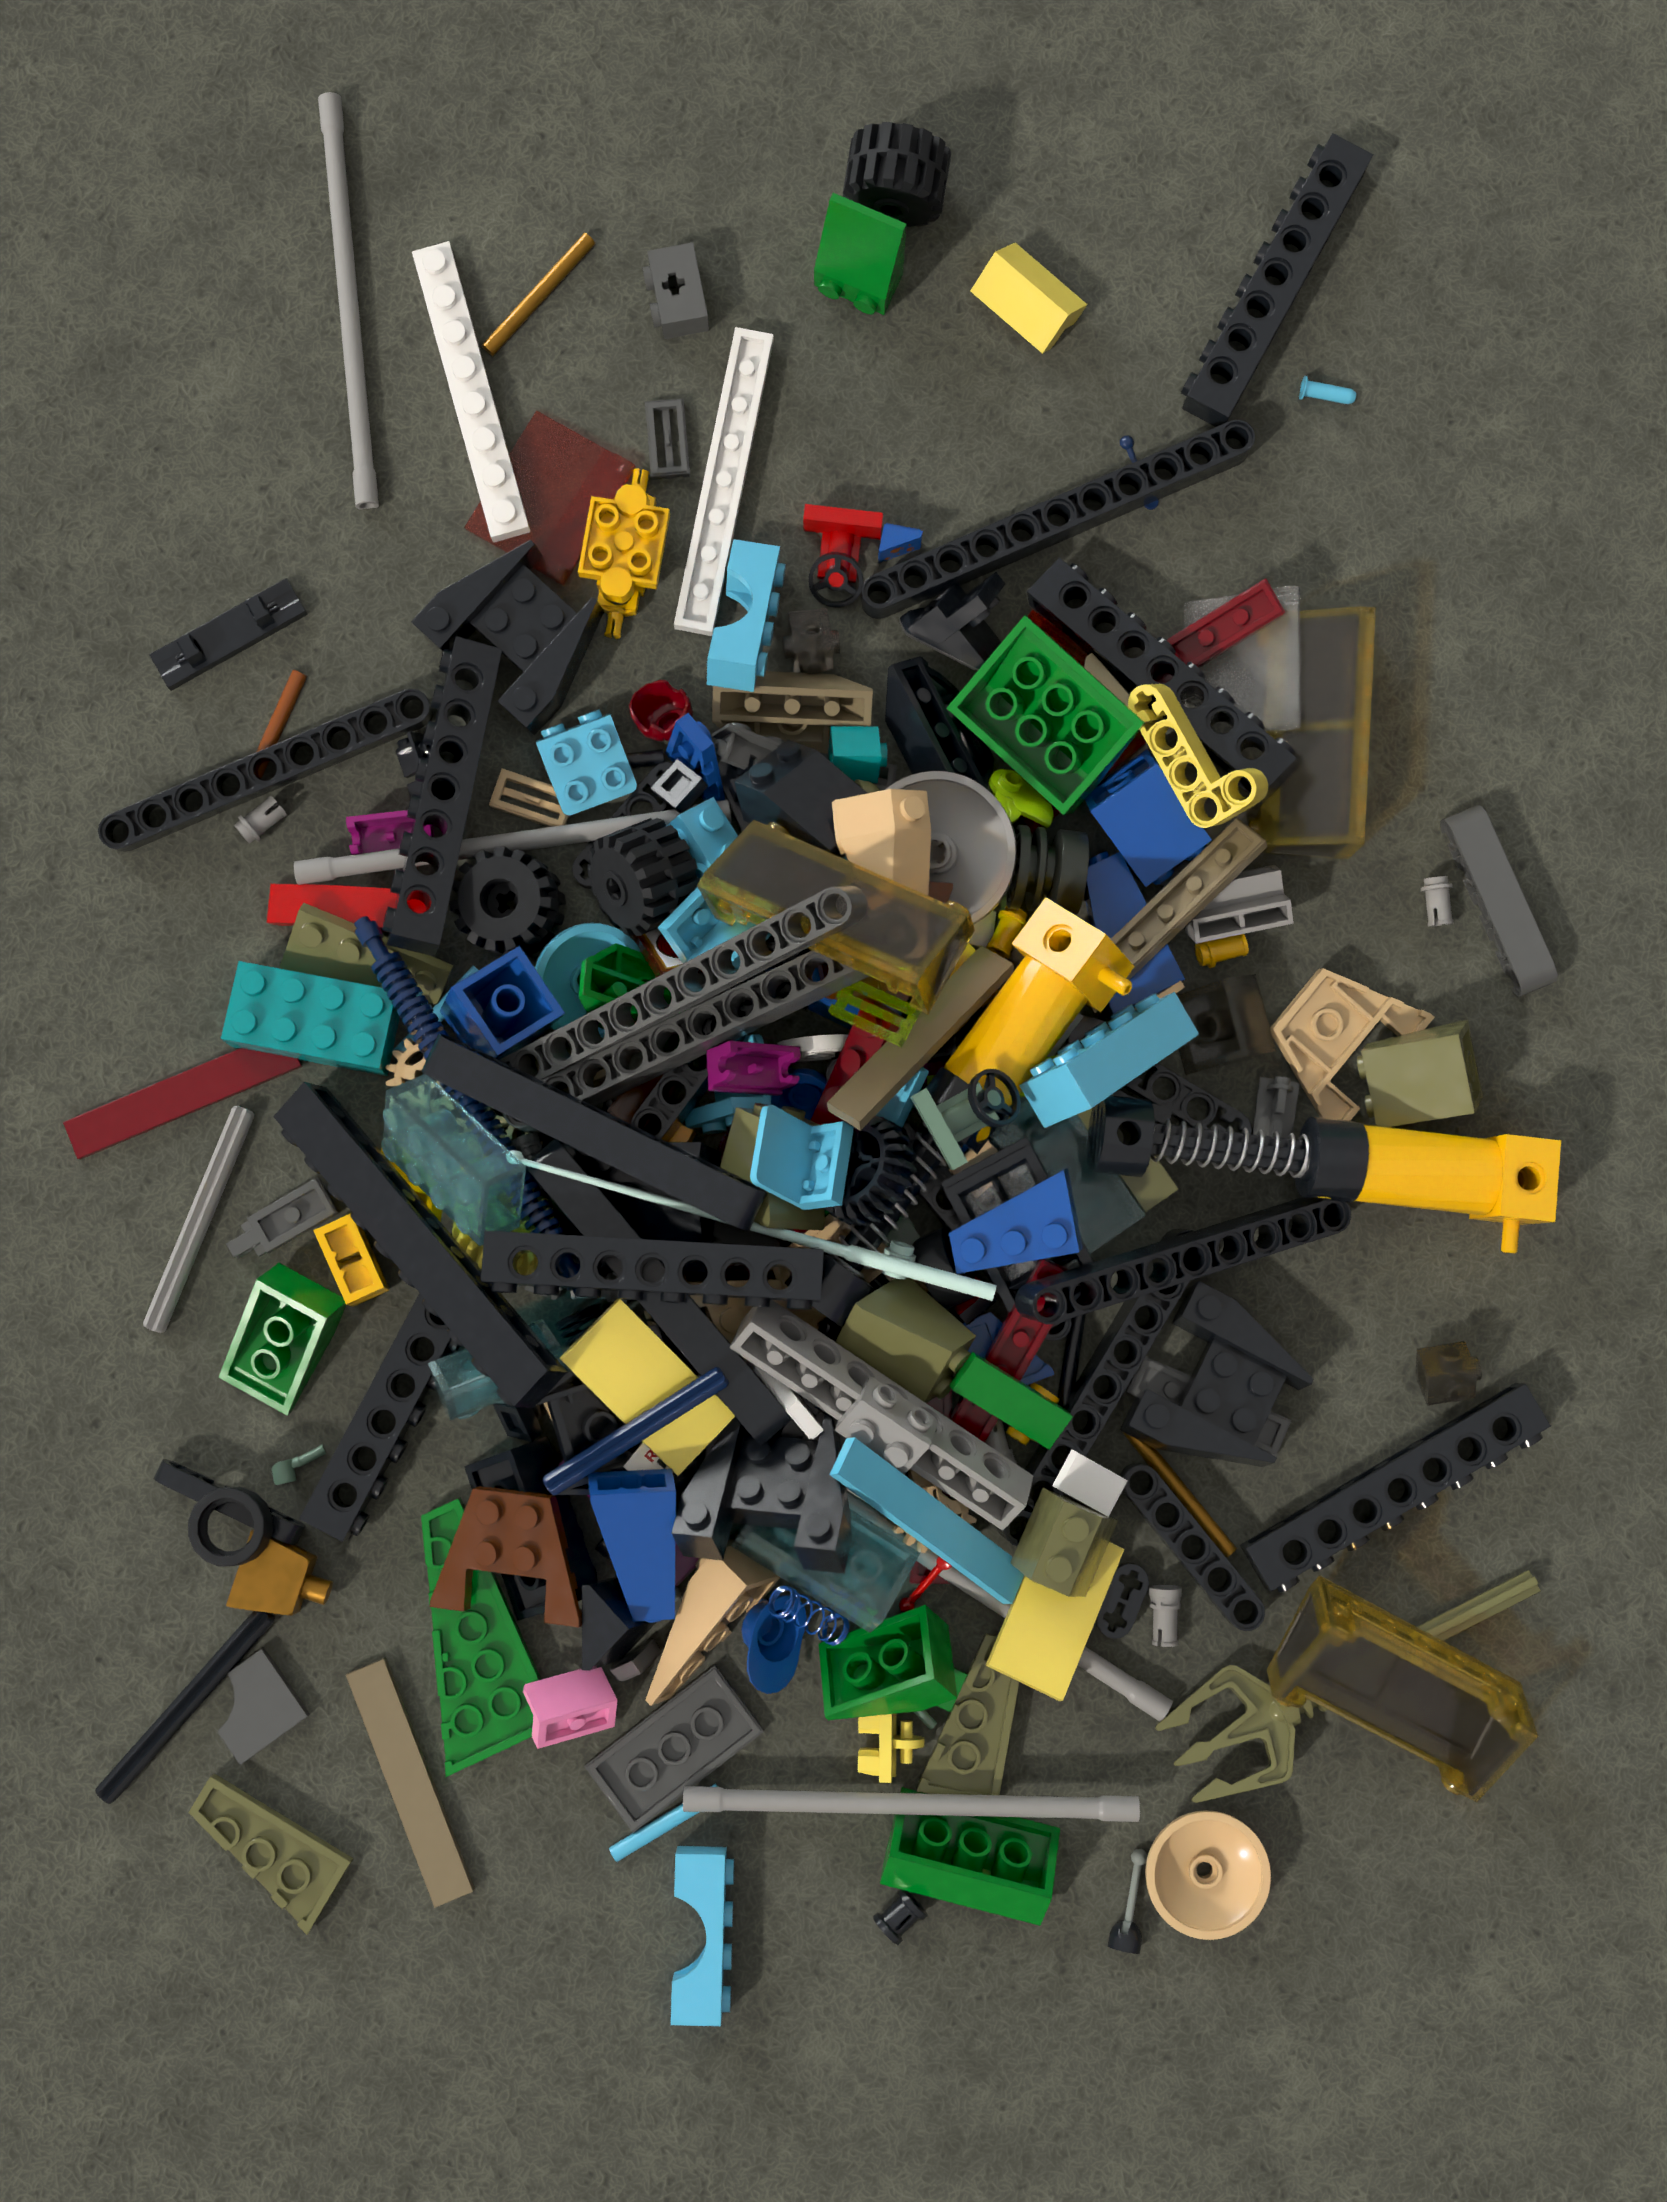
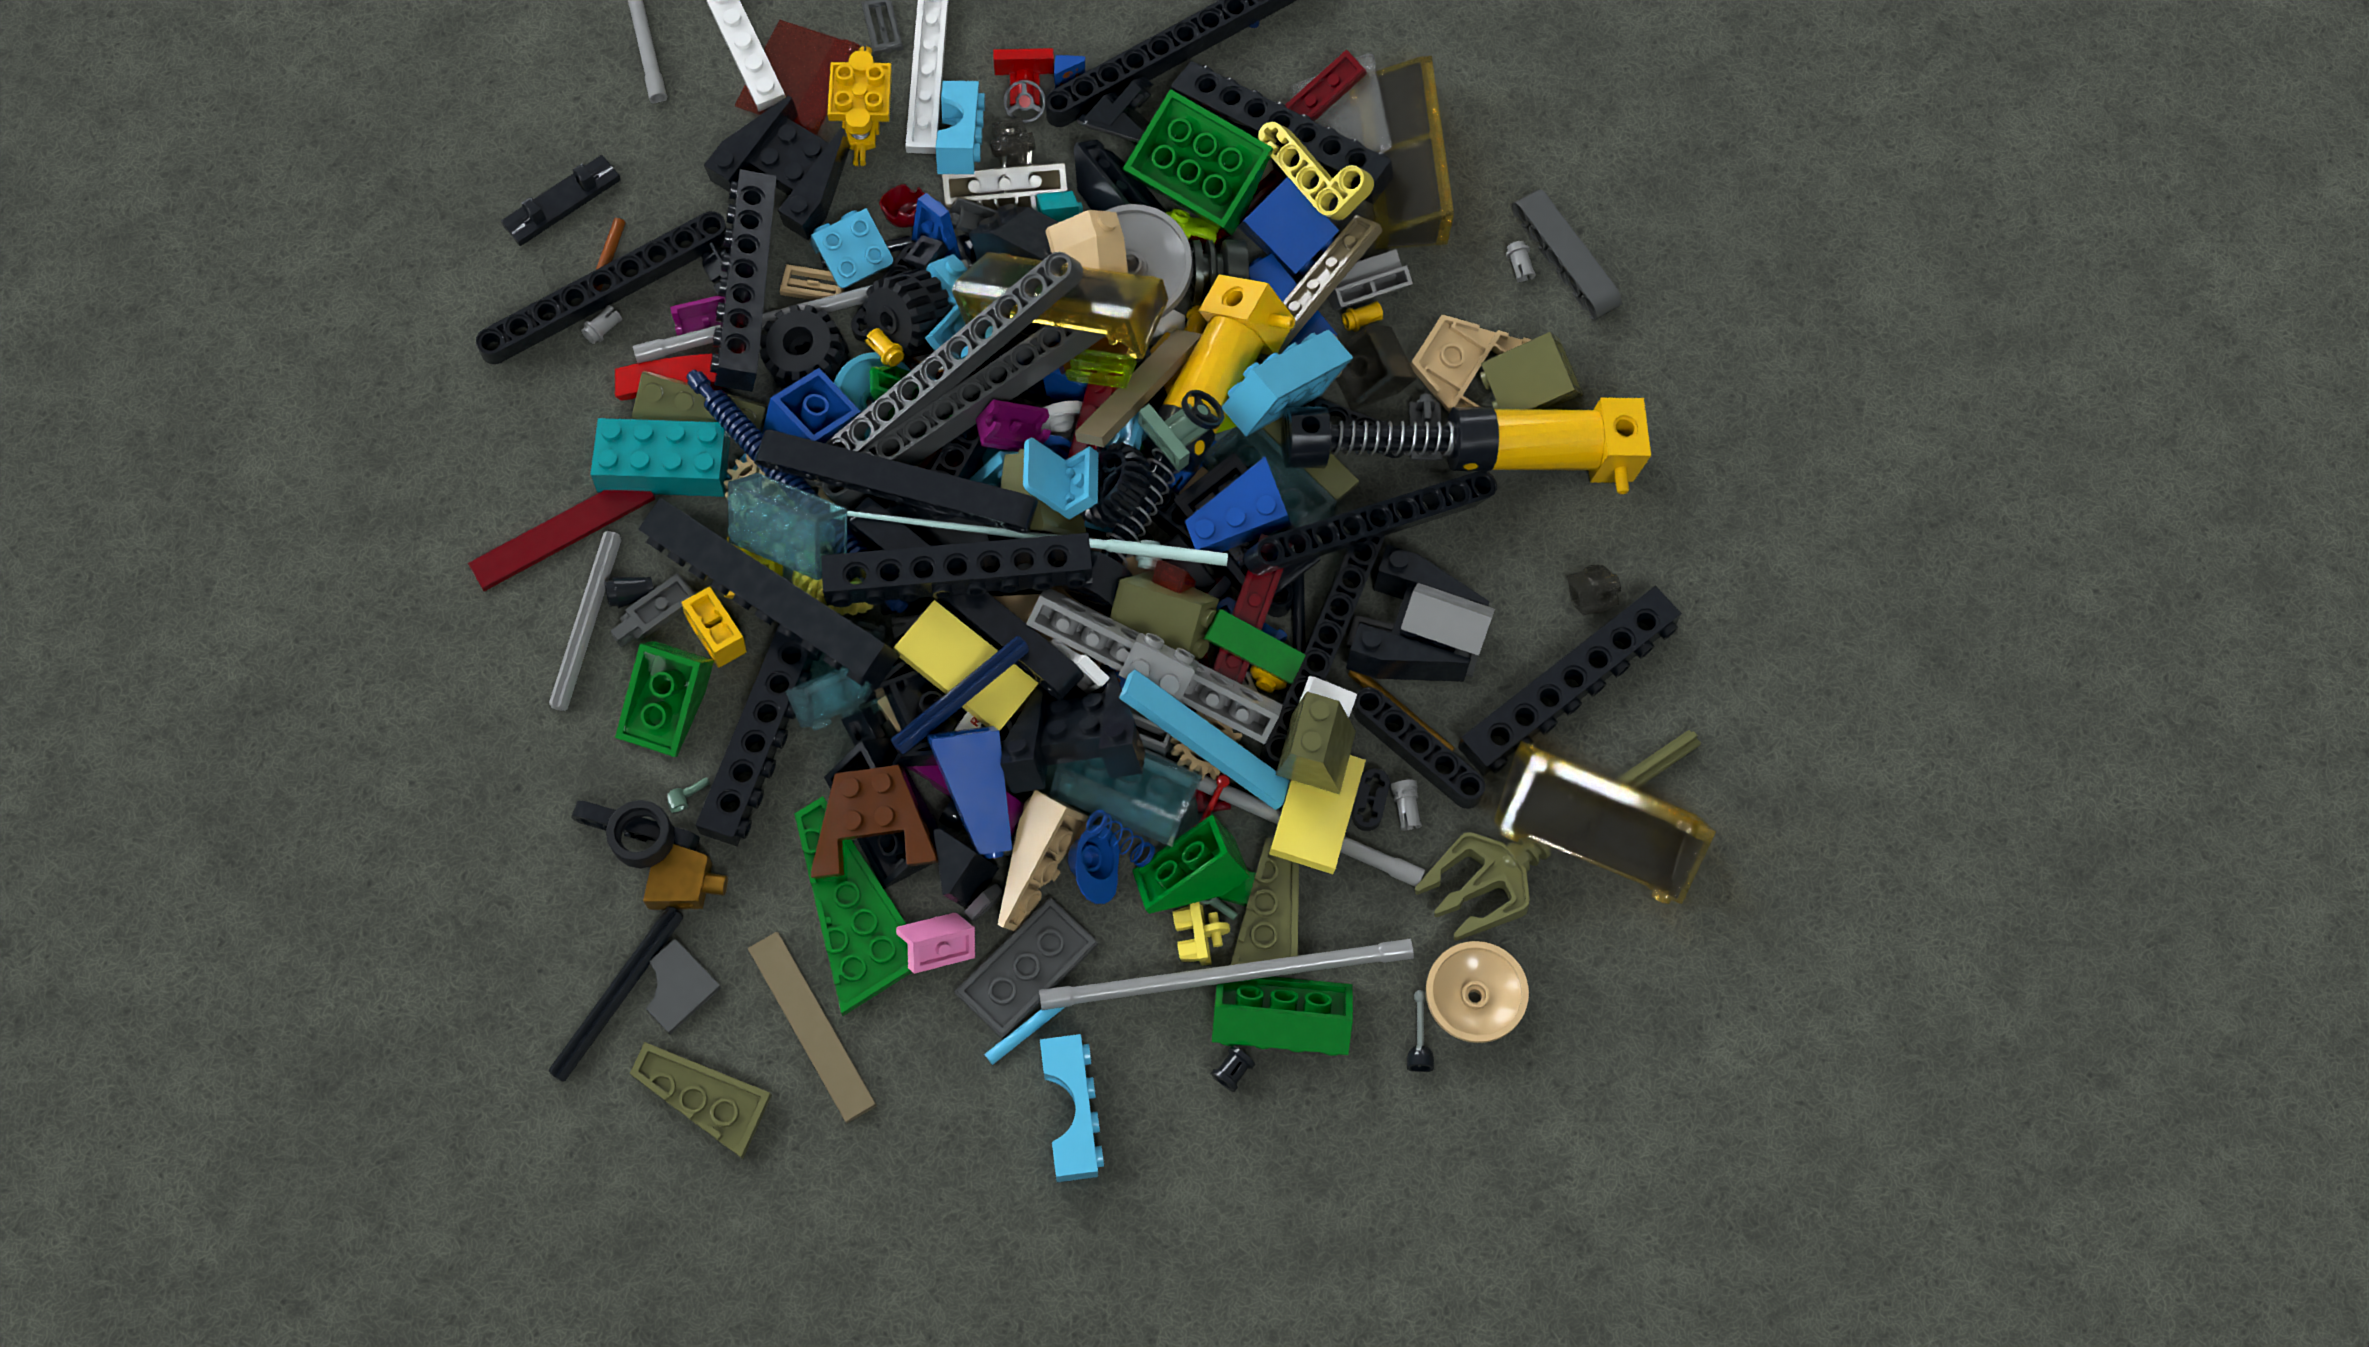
camera: 10 degrees left, 15 degrees down
none -> black cone [604,577,654,609]
none -> yellow pin [865,328,904,367]
none -> clear red slope [1152,560,1196,594]
none -> light grey piece [1401,583,1495,656]

